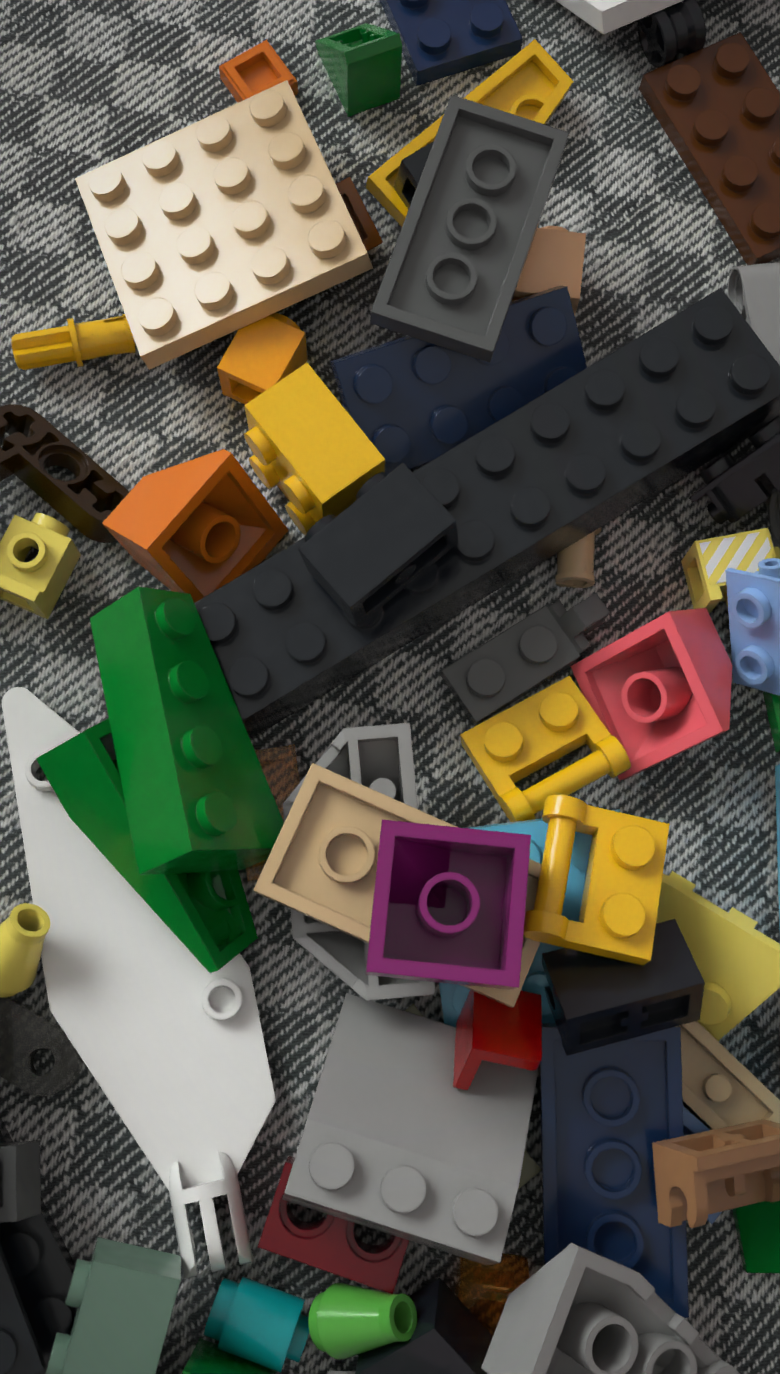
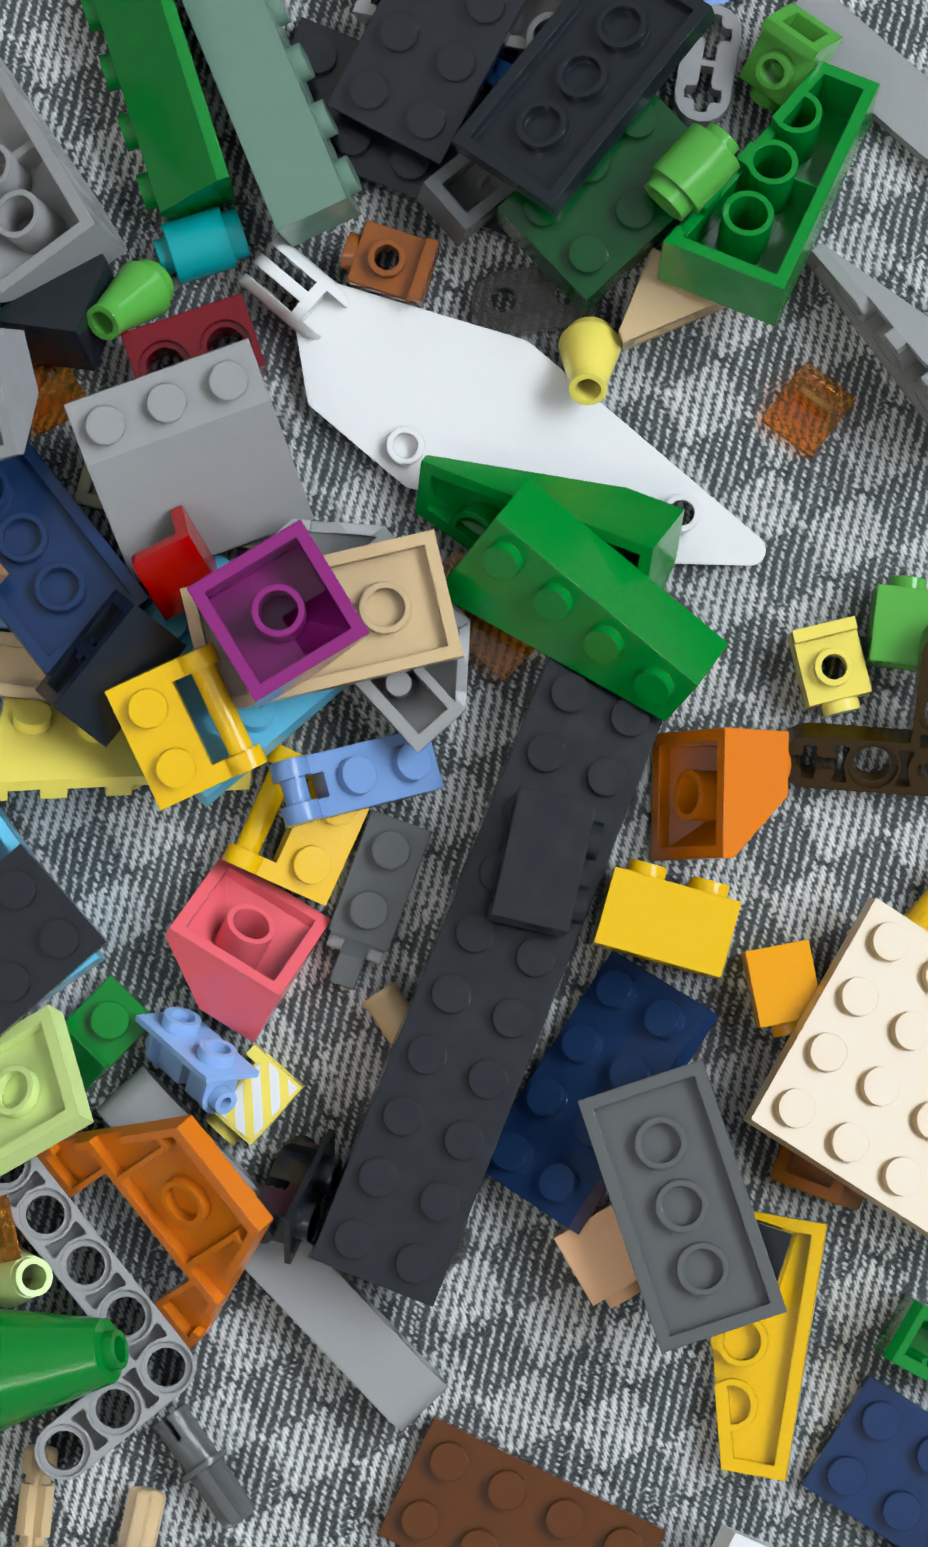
camera: 150 degrees right, 10 degrees up
none -> medium blue plate [269,733,444,828]
none -> dark orange brick [339,220,440,308]

